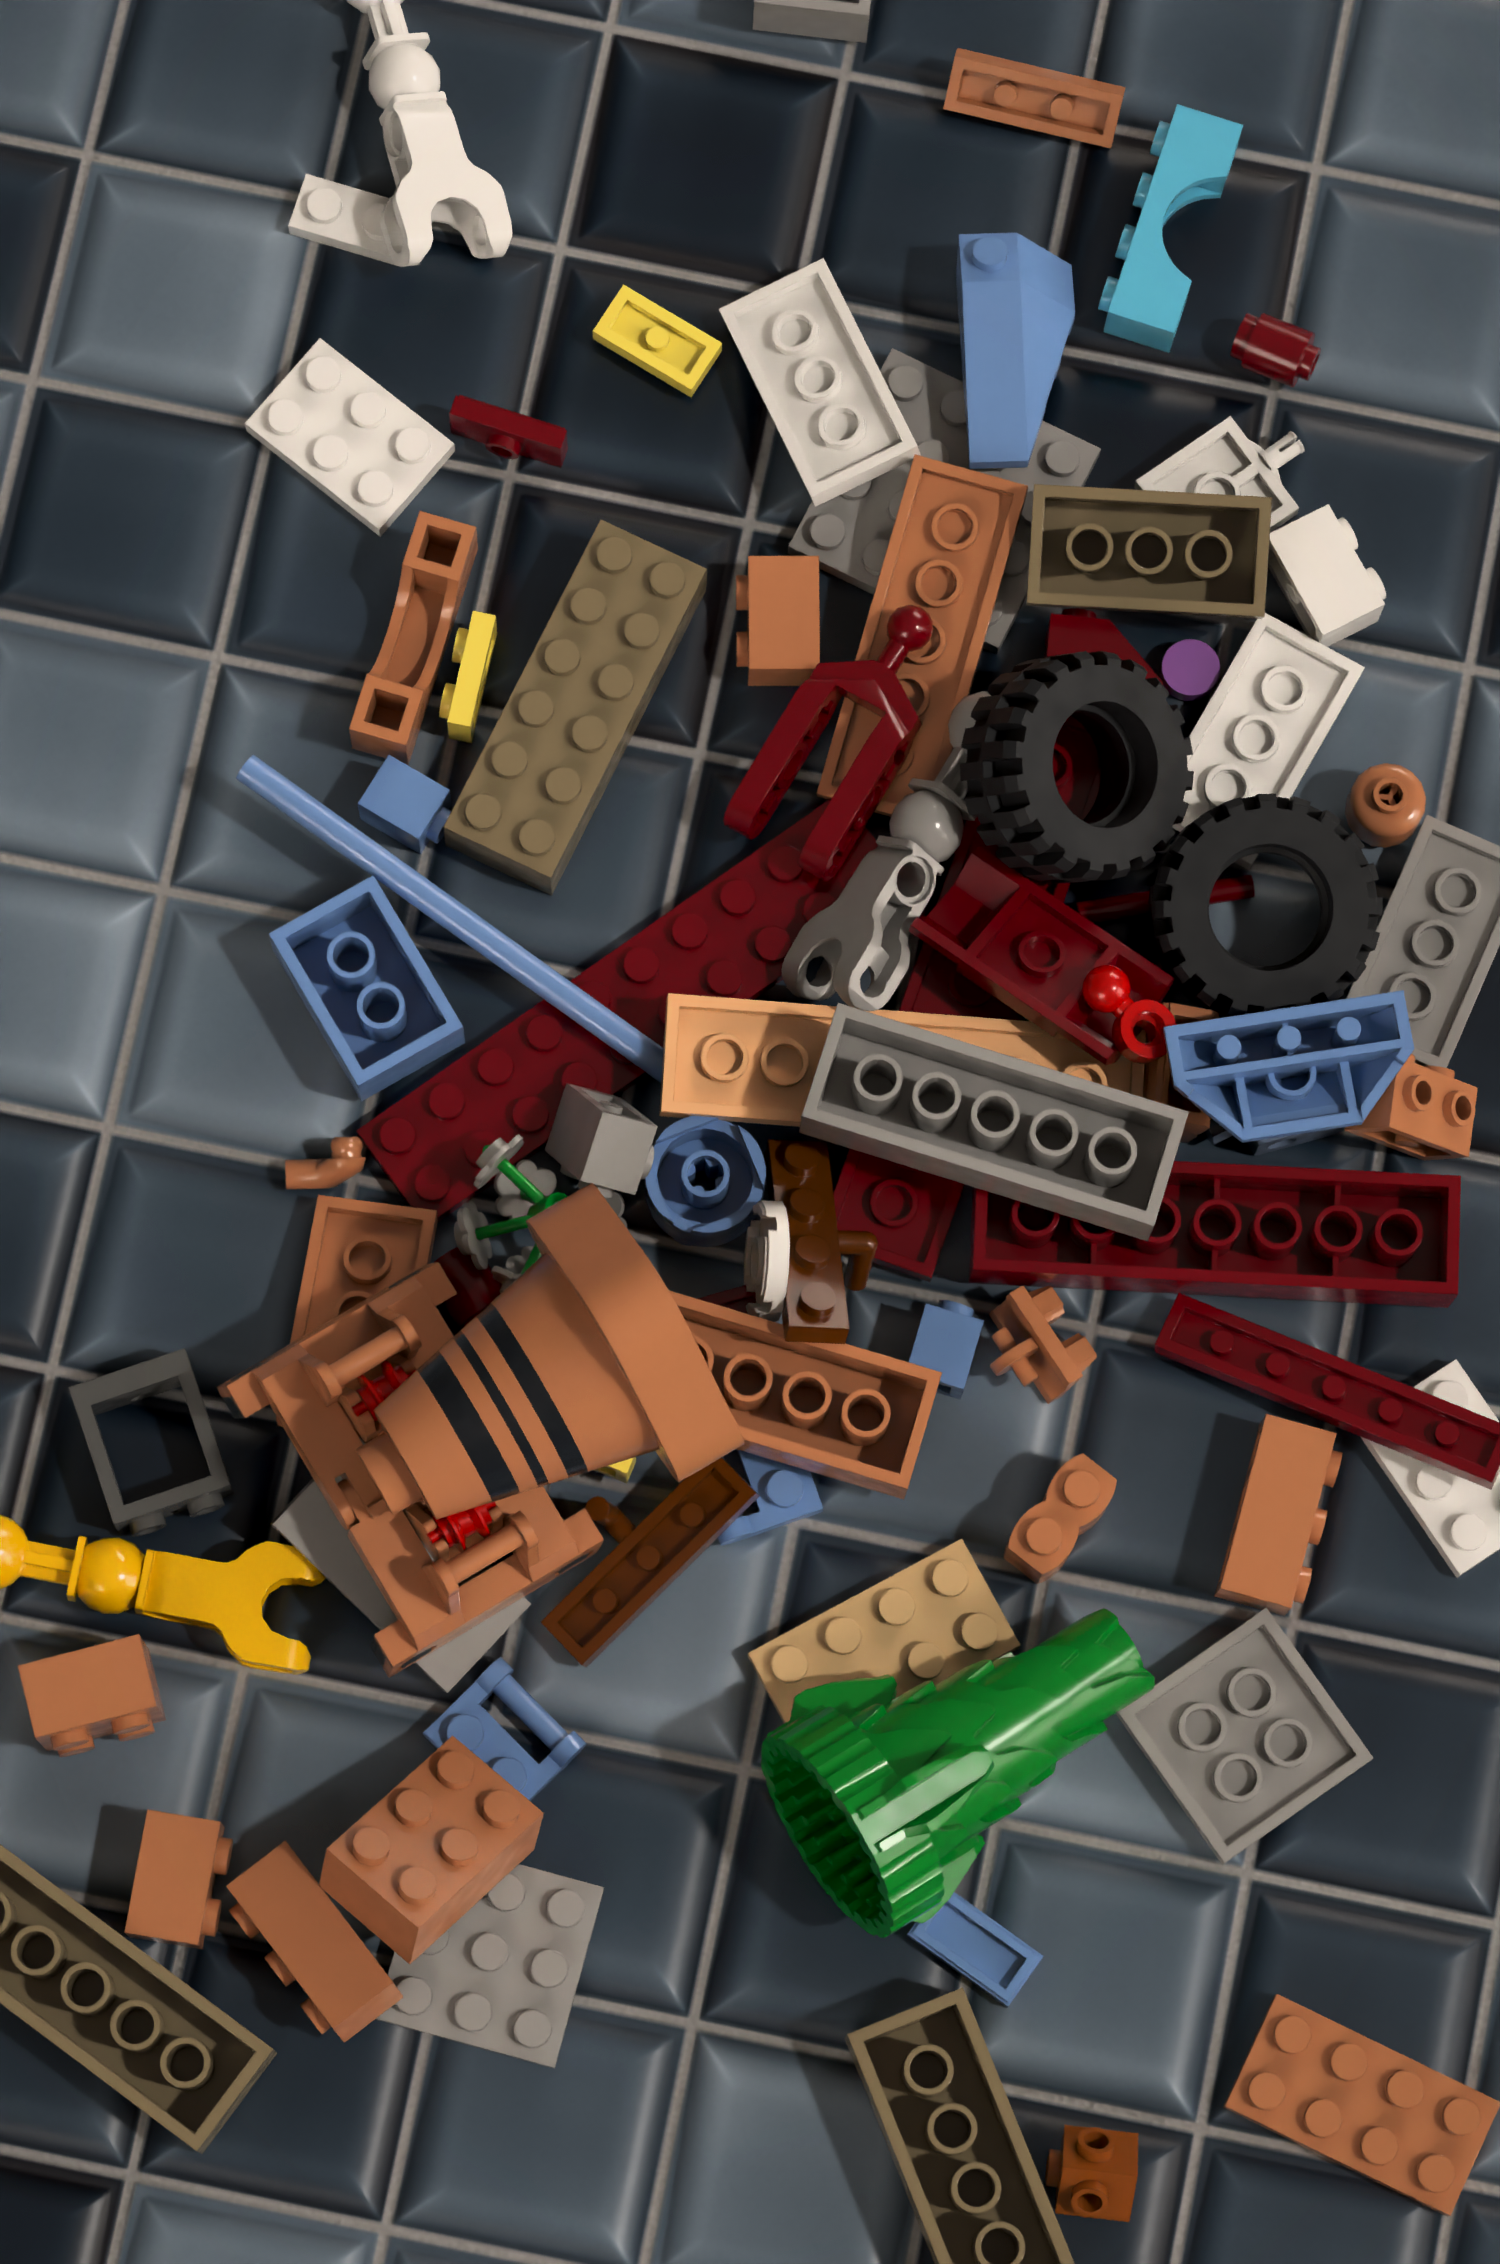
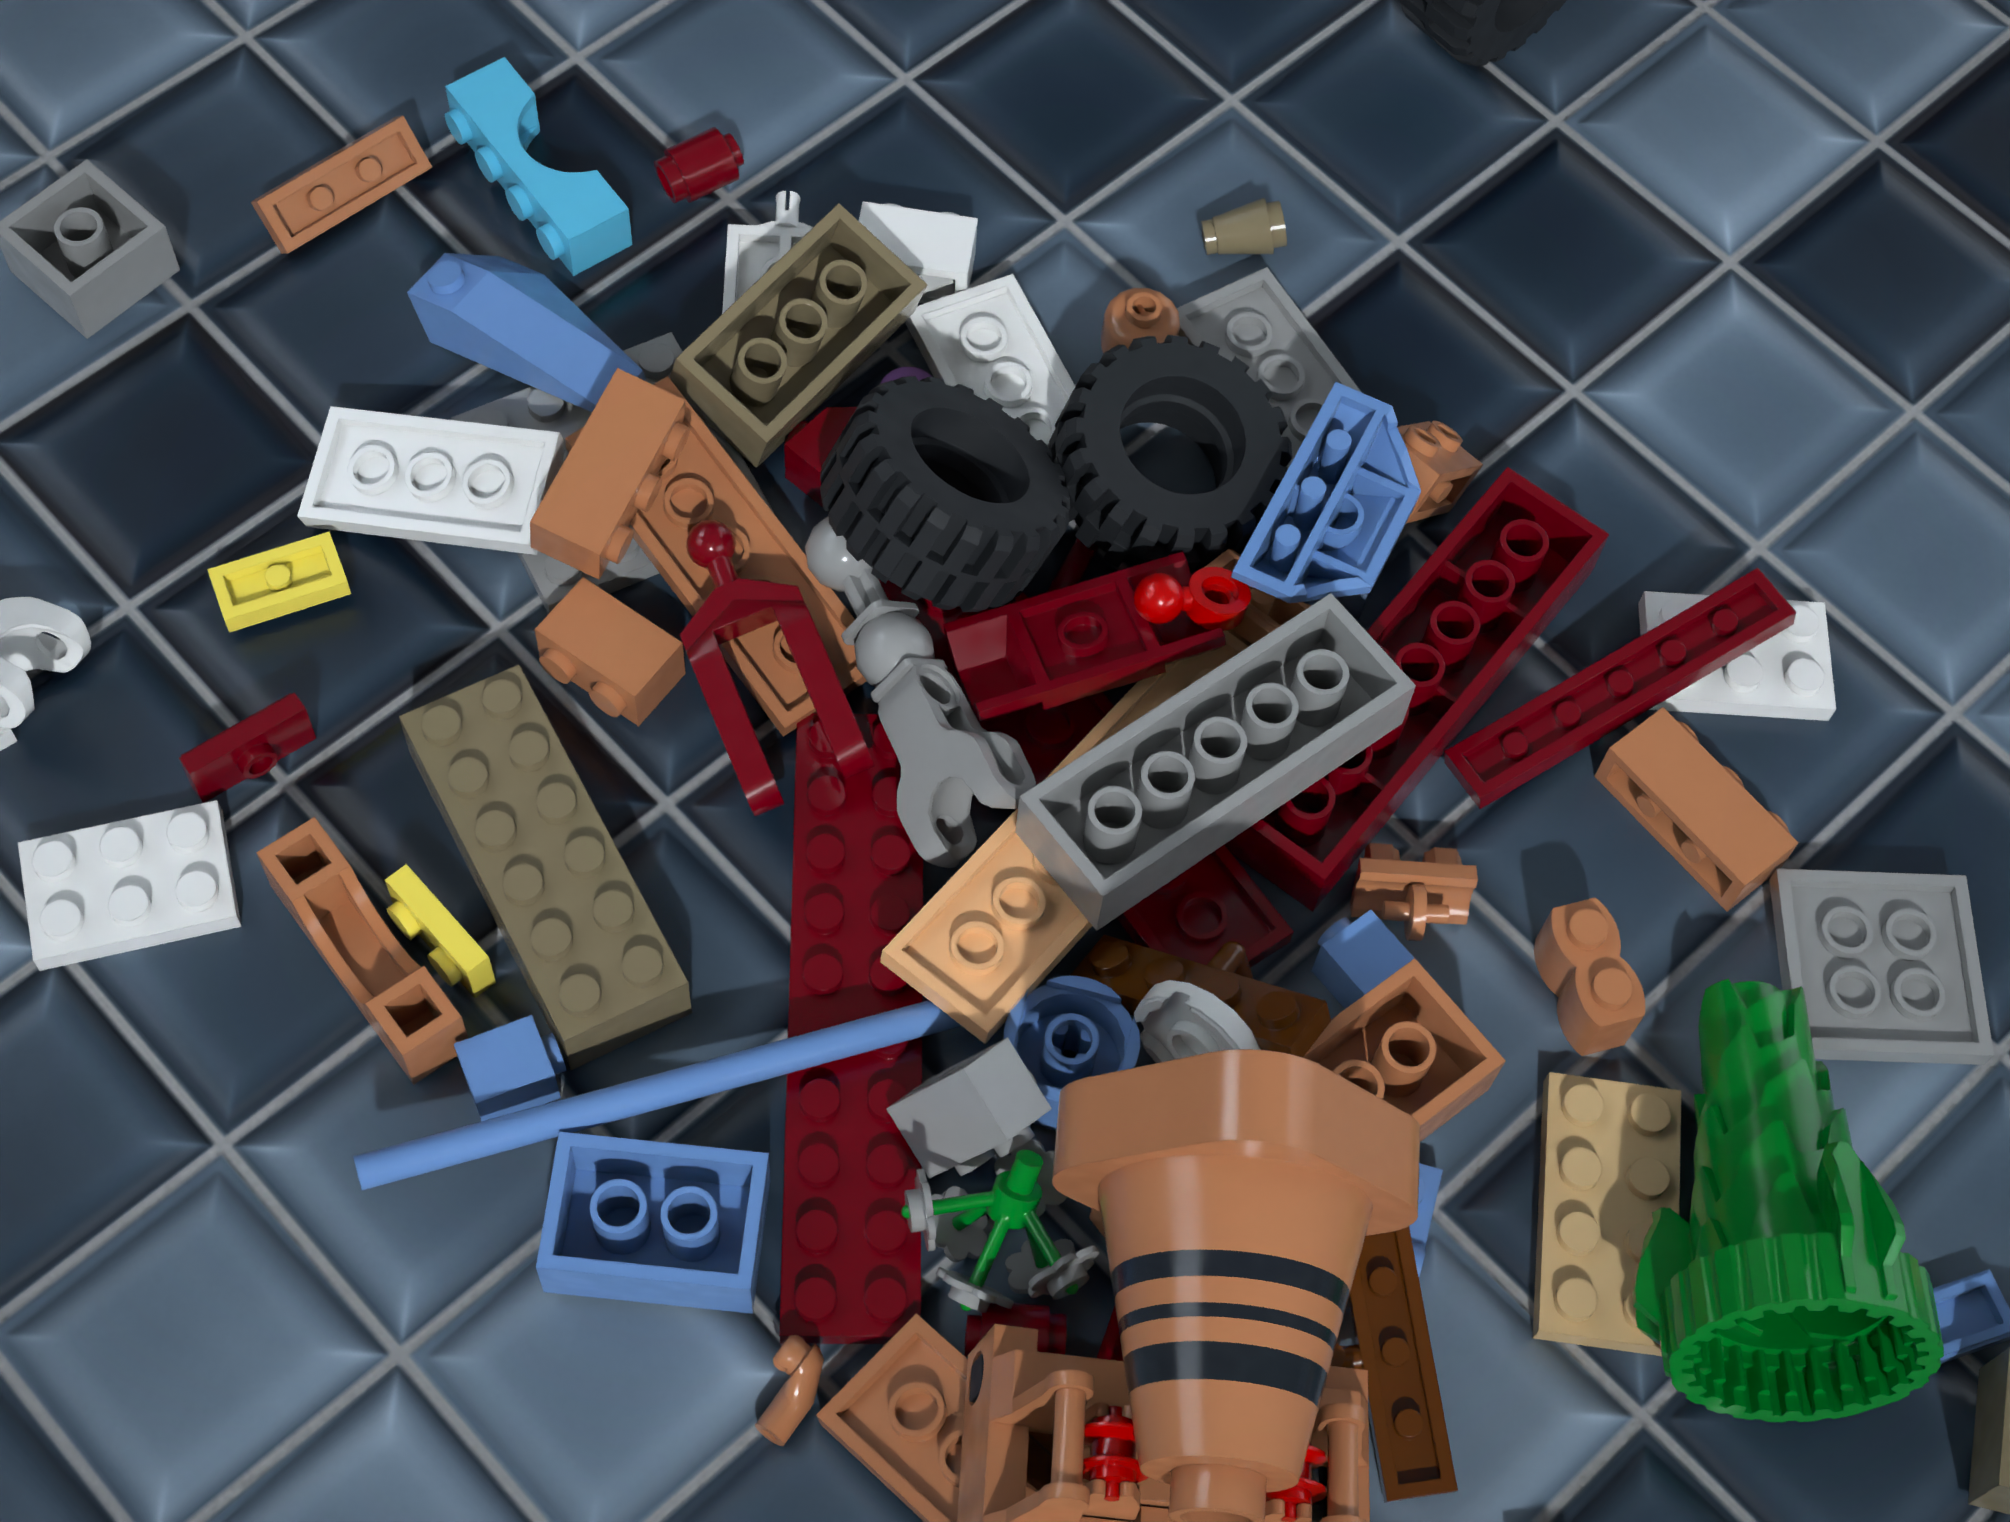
camera: 55 degrees left, 15 degrees down
none -> nougat brick [530,368,690,580]

